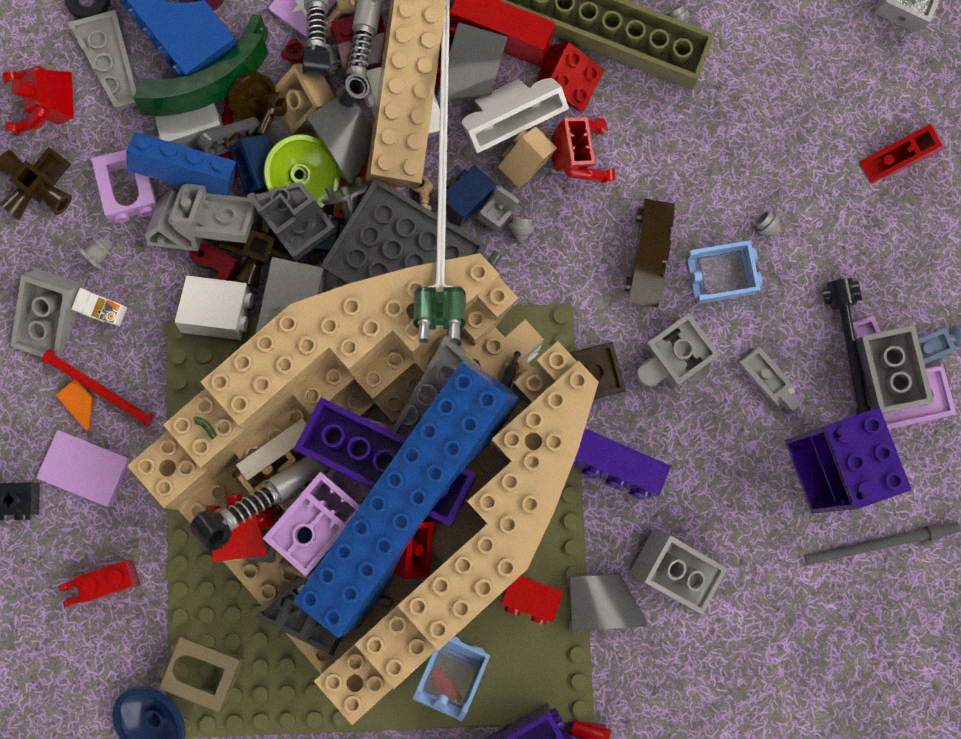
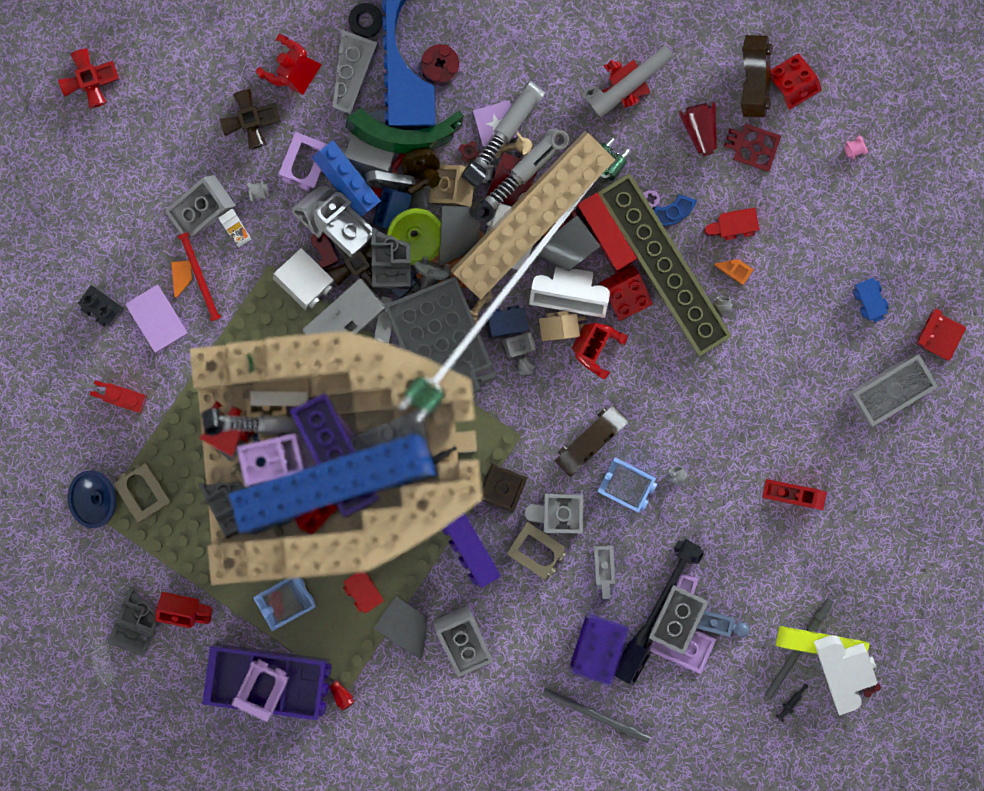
camera: 35 degrees right, 5 degrees up
none -> dark tan panel [506,522,567,580]

